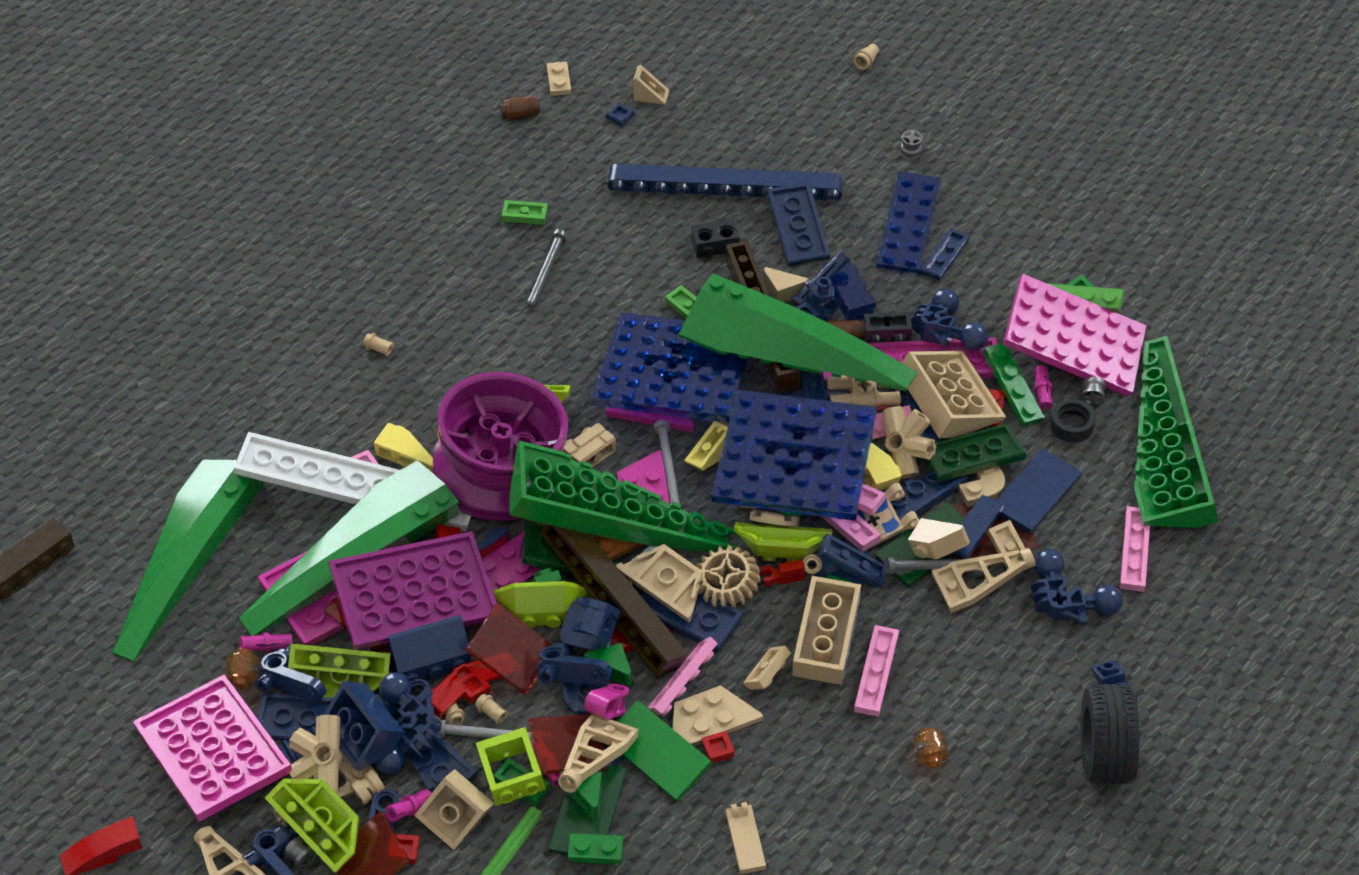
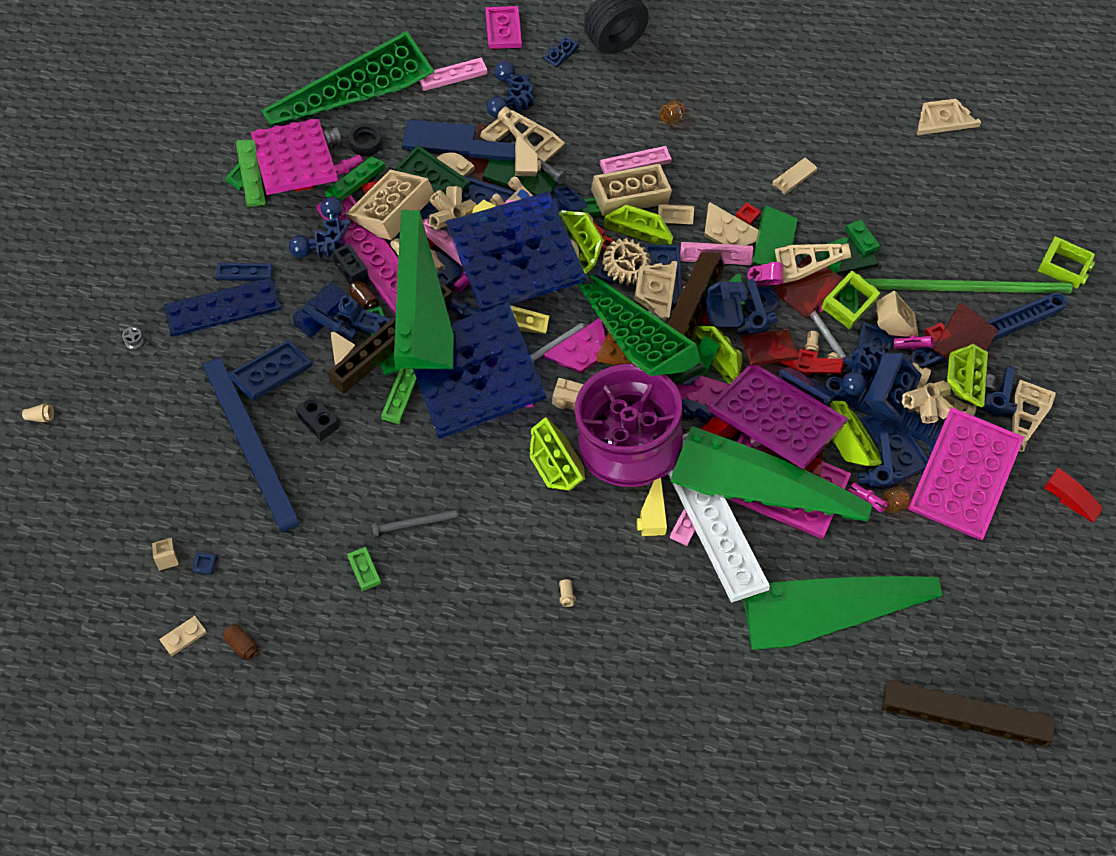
camera: 125 degrees left, 10 degrees up
none -> dark pink plate [485,6,522,49]
none -> lime wedge [604,205,673,245]

